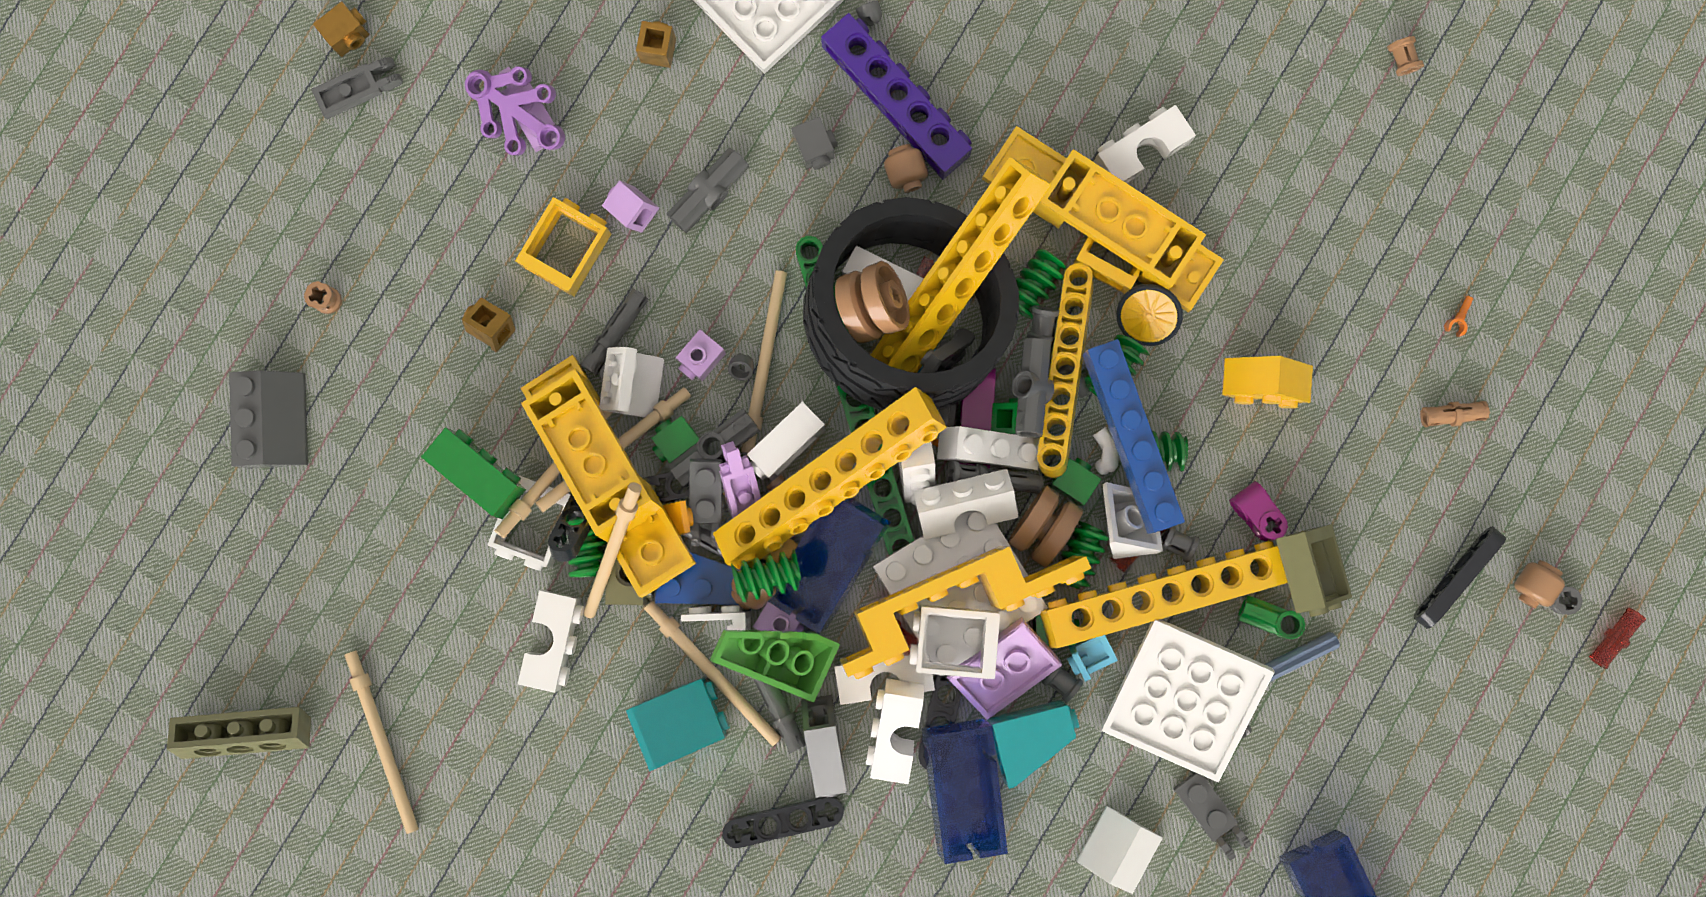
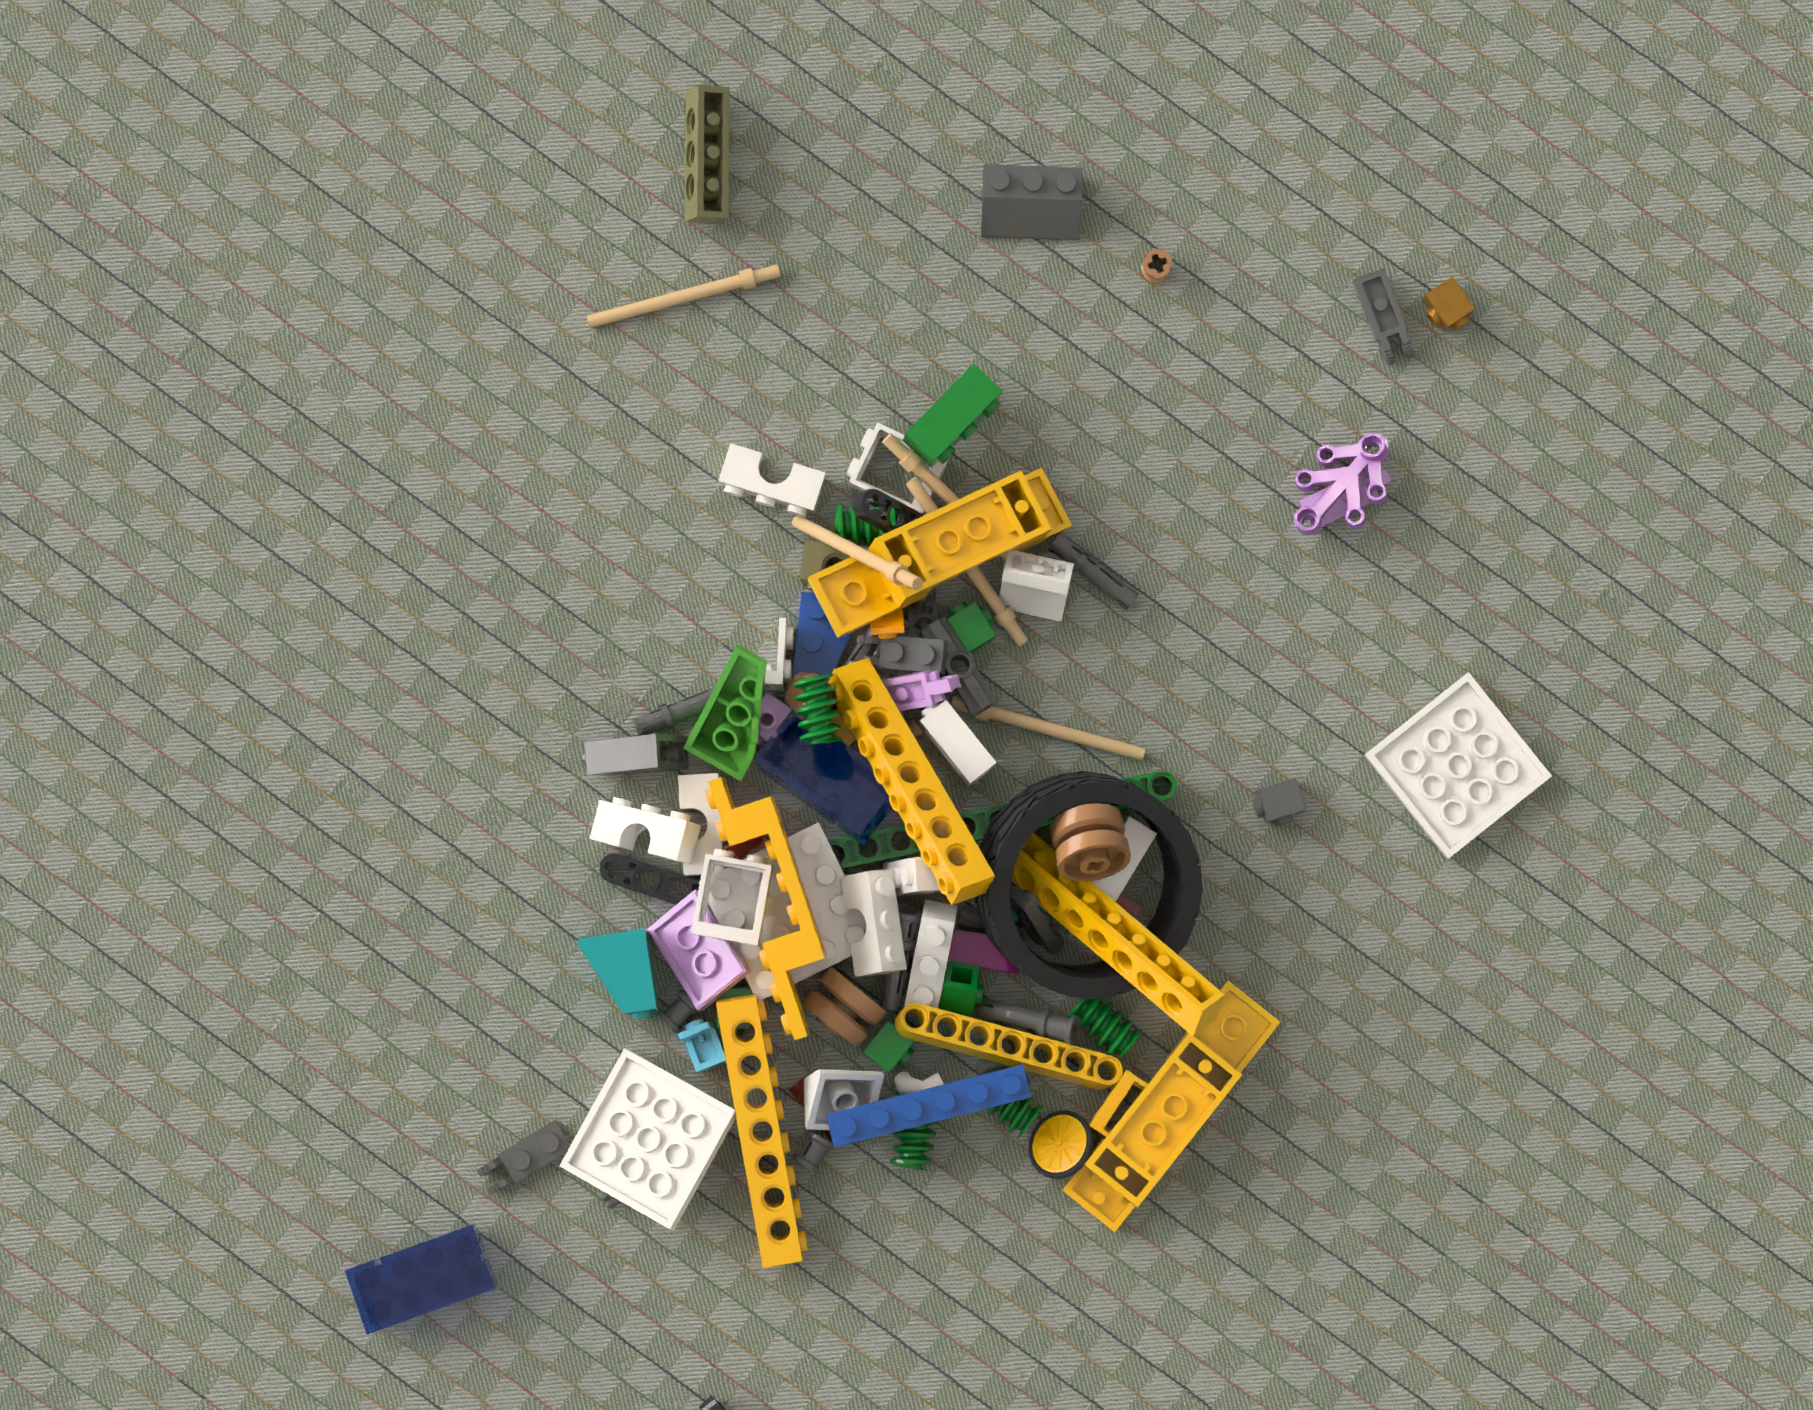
camera: 90 degrees right, 0 degrees up
pearl gold brick [461,297,516,353] -> none
yellow window [515,197,611,297] -> none
lavender brick [602,181,659,233] -> none
teal slope [626,676,730,772] -> none
pearl gold brick [636,21,676,68] -> none
tan bar [644,600,782,746] -> none
dark grey piece [666,147,749,234] -> none
lavender brick [676,330,726,381] -> none
black beam [722,796,844,848] -> none
dark grey hinge [728,353,754,381] -> none
dark purple brick [821,13,972,180] -> none
dark grey hinge [856,0,882,26] -> none
medium nougat head [884,144,928,193] -> none
clear blue piece [922,719,1008,864] -> none
dark grey piece [1012,338,1054,438] -> none
green piece [1060,521,1109,590] -> none
white slope [1076,805,1163,894] -> none
white arch [1094,105,1196,183] -> none
yellow brick [1222,356,1313,408] -> none
magenta piece [1229,481,1288,541] -> none
green piece [1237,595,1305,639] -> none
sand blue axle [1264,632,1340,682] -> none
olive window [1276,524,1352,617] -> none

